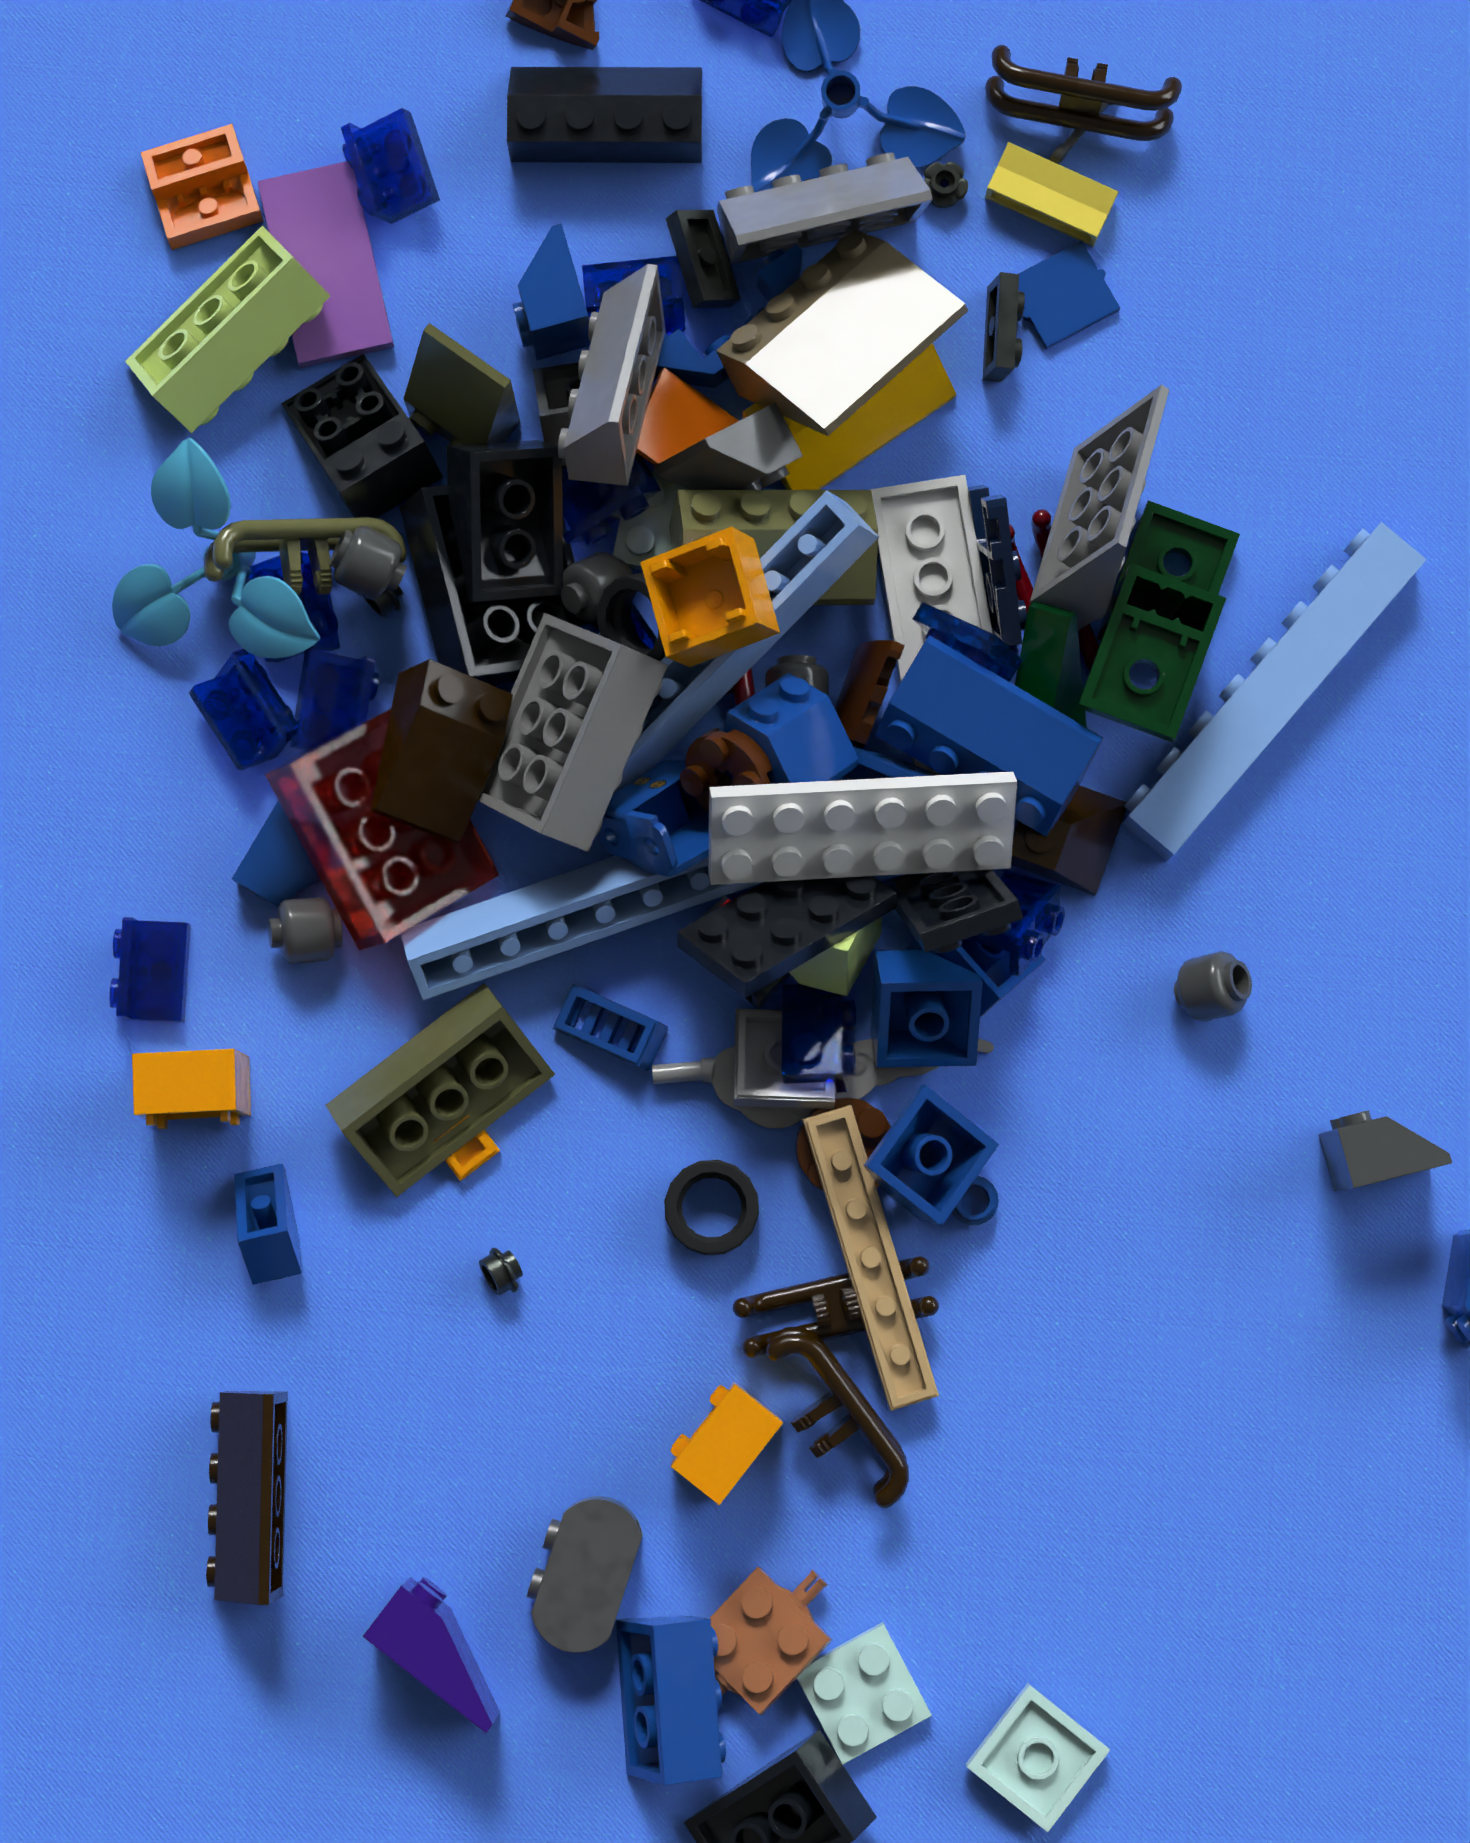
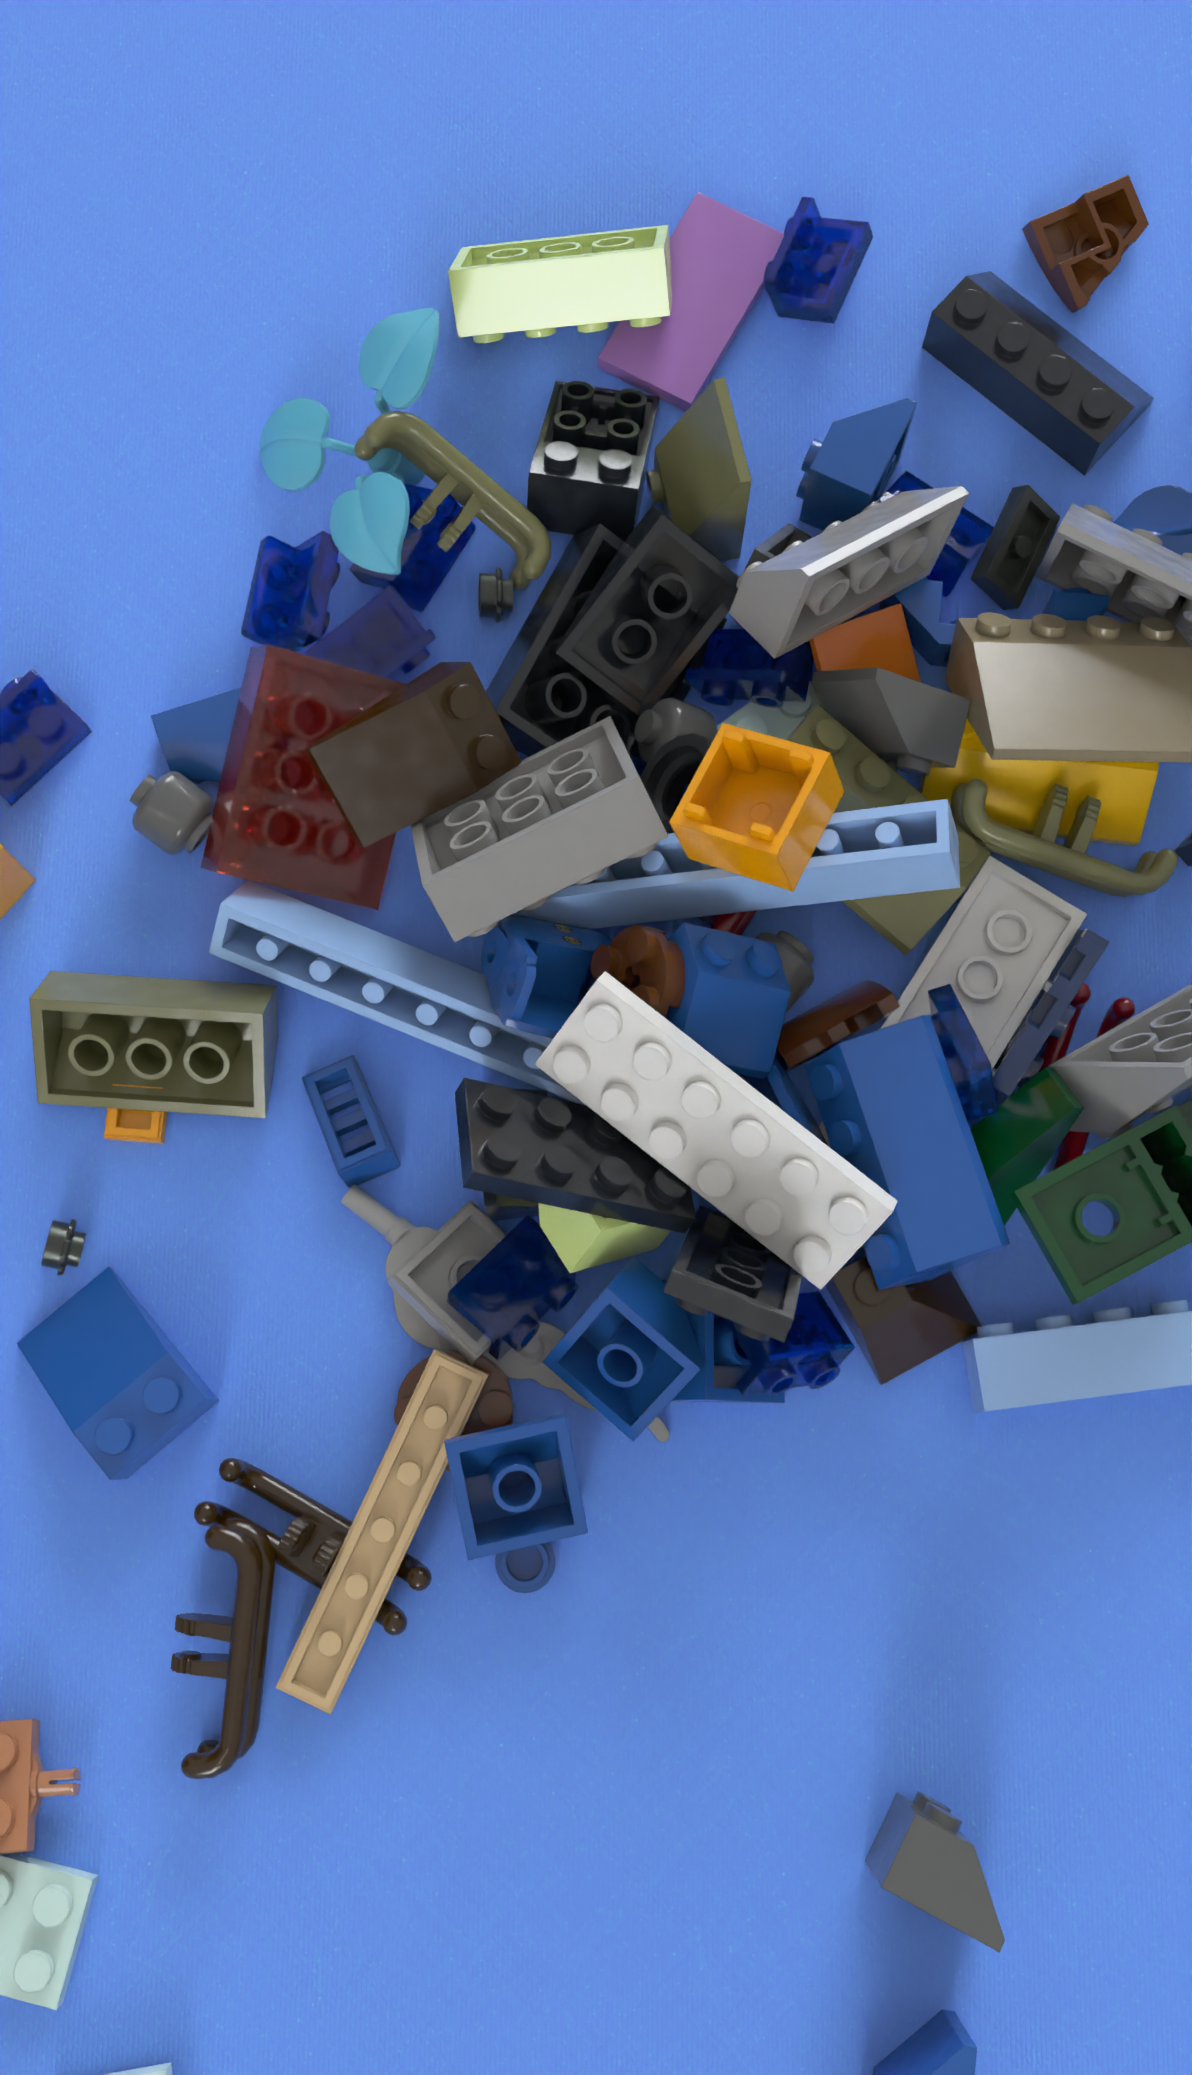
camera: 45 degrees right, 5 degrees down
orange slope [140,124,264,250] -> none
dark grey head [329,526,407,600] -> none
black tyre [664,1160,759,1255] -> none
light orange container [670,1382,783,1505] -> none
dark grey head [1174,951,1252,1021] -> none
none -> blue slope [16,1267,219,1480]
none -> olive piece [950,778,1178,897]

